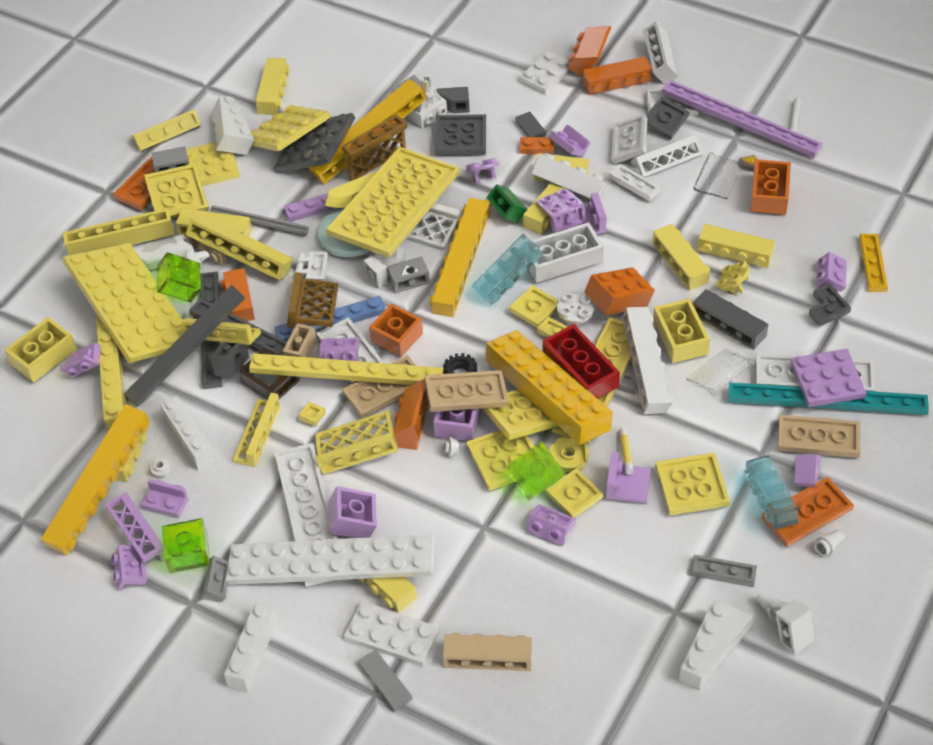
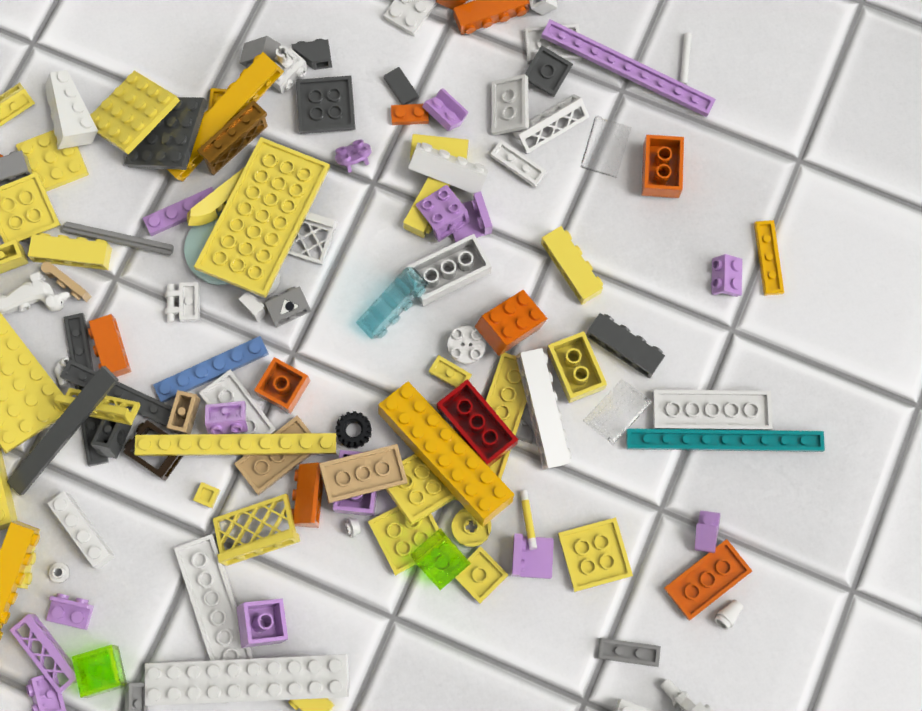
camera: 10 degrees left, 25 degrees up
clear neon green brick [157,252,201,303] -> none
light yellow brick [186,213,293,280] -> none
light yellow fence [233,393,280,467] -> none
light yellow brick [255,58,290,115] -> none
pearl gold fence [287,272,339,328] -> none
yellow brick [429,198,490,317] -> none
green brick [486,184,528,223] -> none
light yellow plate [509,285,559,328] -> none
lavender bracket [526,504,576,546] -> none
light yellow brick [697,224,775,268] -> none
light yellow plate [716,260,750,295] -> none
tile [738,155,757,170] -> none
clear light blue brick [744,455,799,530] -> none
tan plate [778,415,860,458] -> none
lavender plate [791,348,866,407] -> none
dark grey plate [809,283,851,327] -> none

